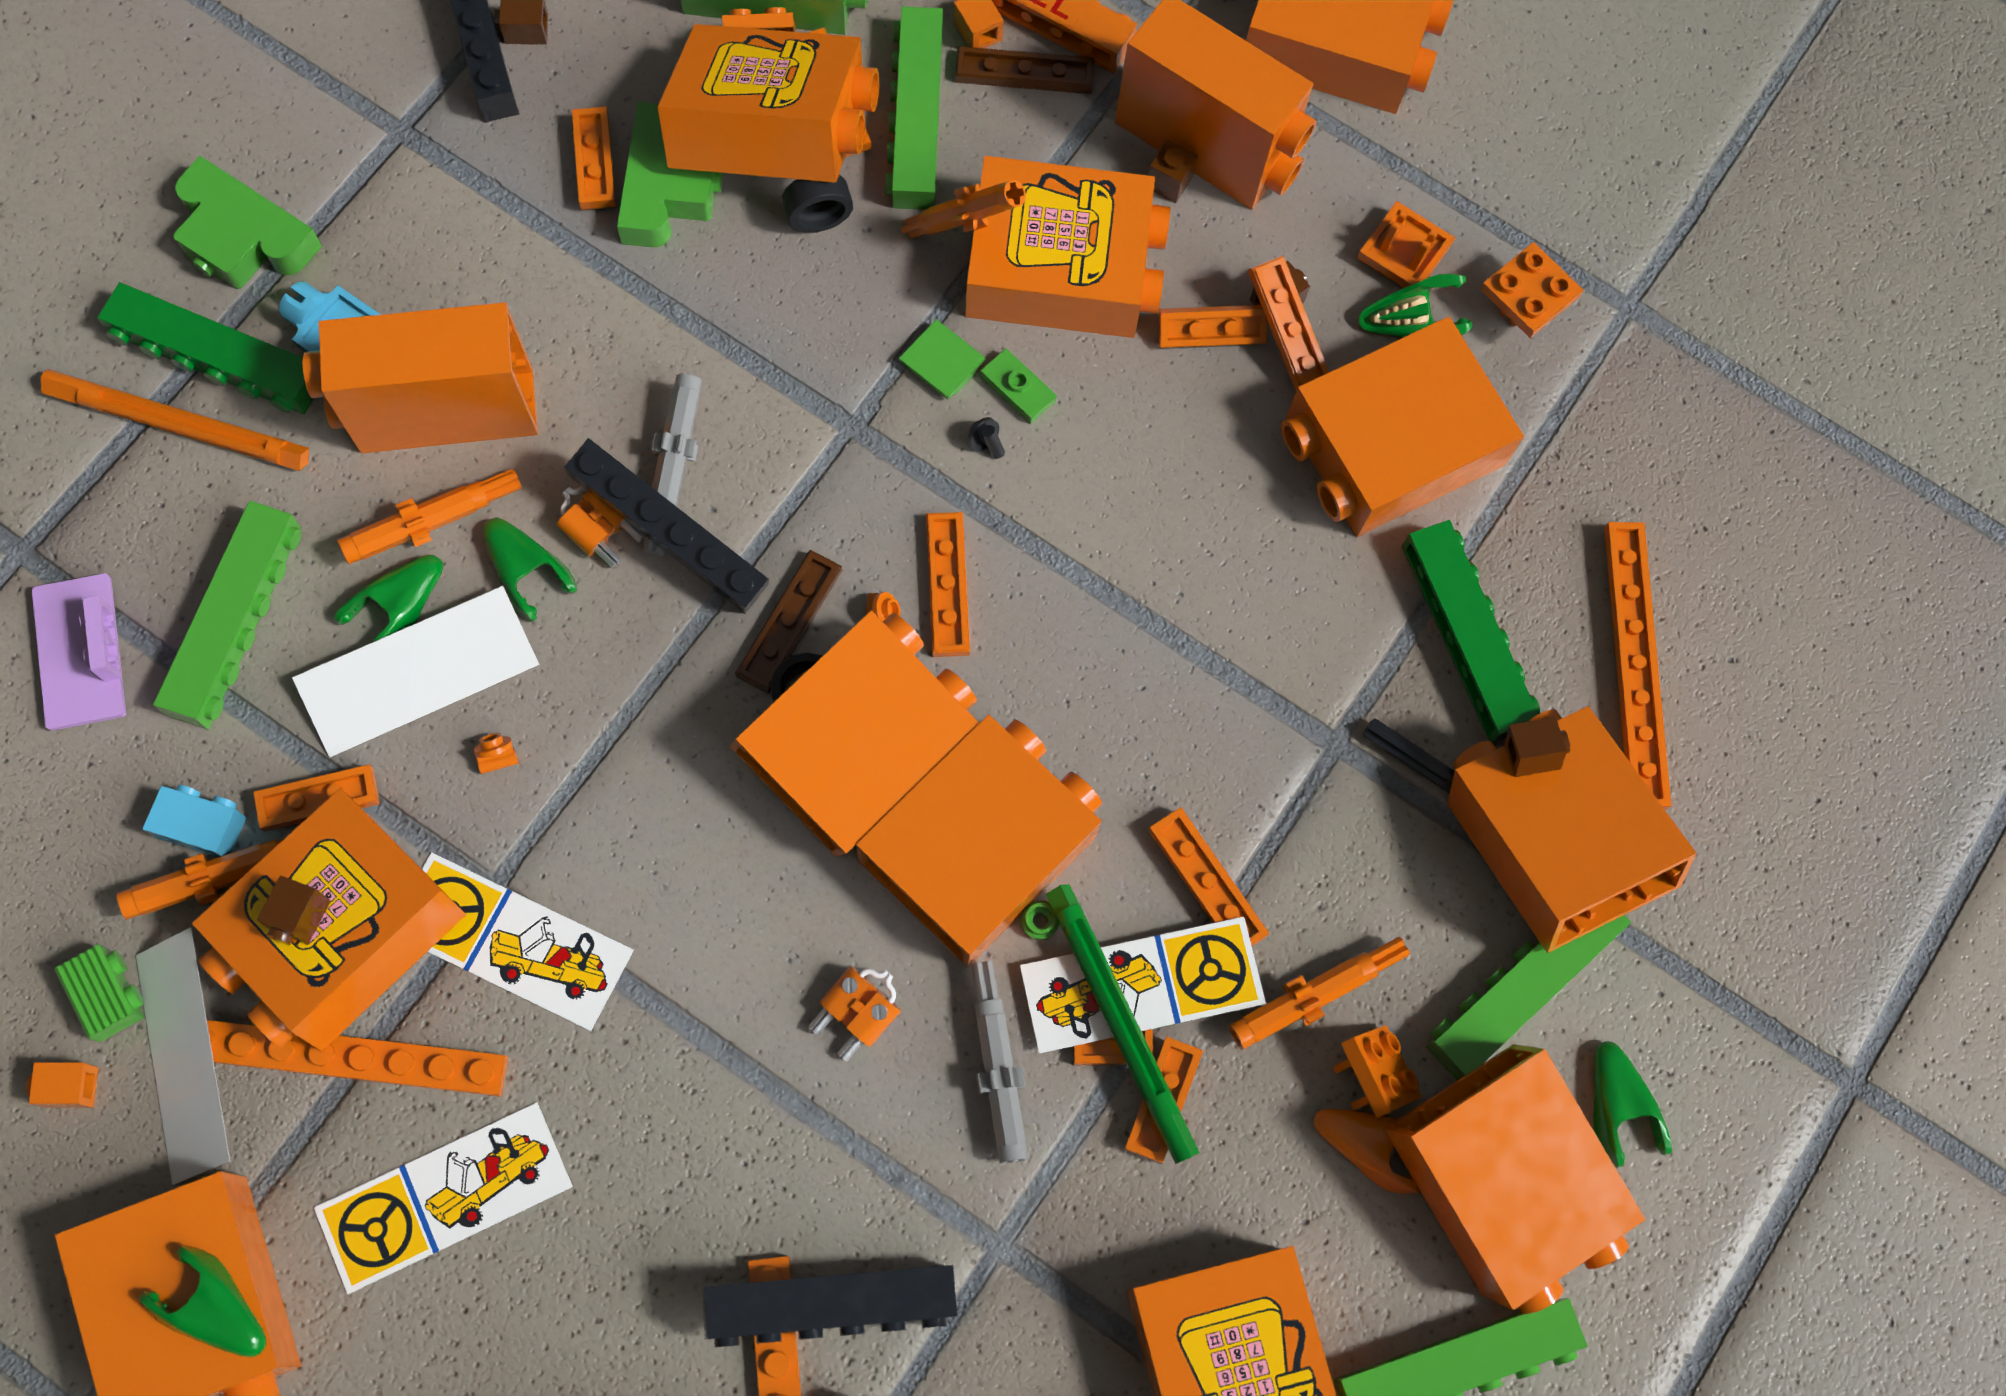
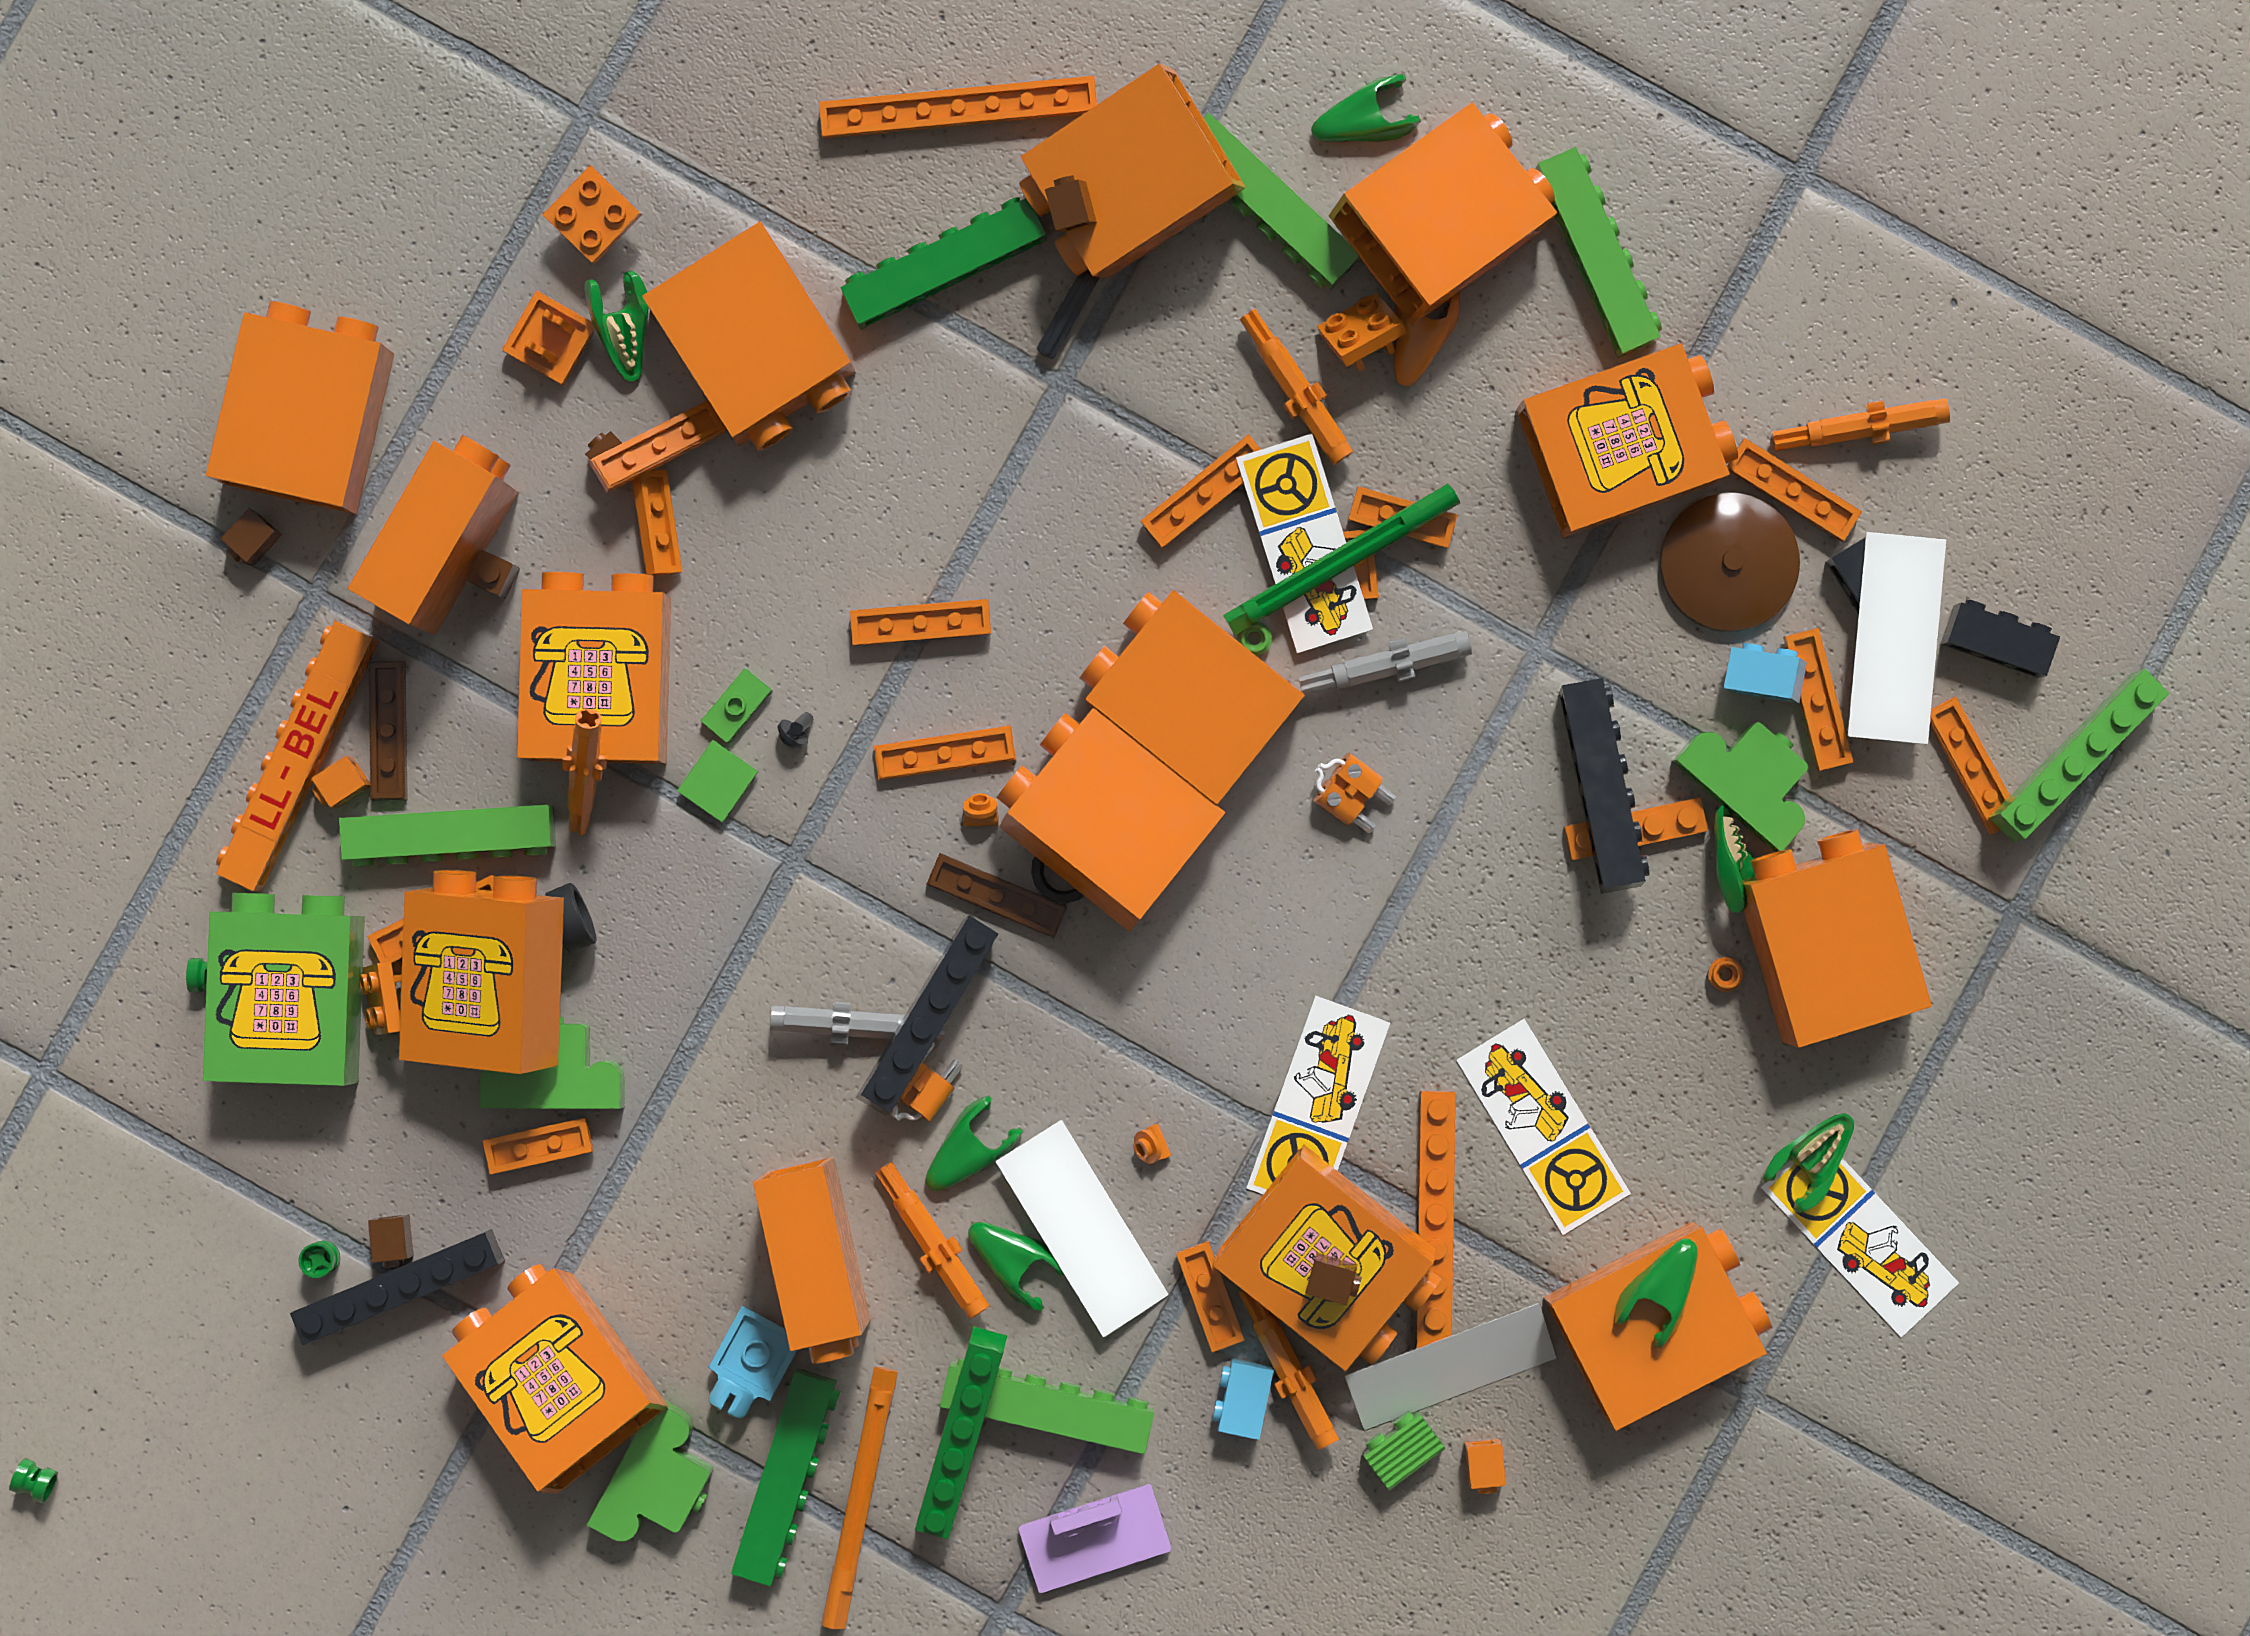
camera: 90 degrees left, 15 degrees up
none -> orange brick [442,1264,669,1494]
none -> orange plate [850,599,992,646]
none -> green brick [915,1326,1007,1539]

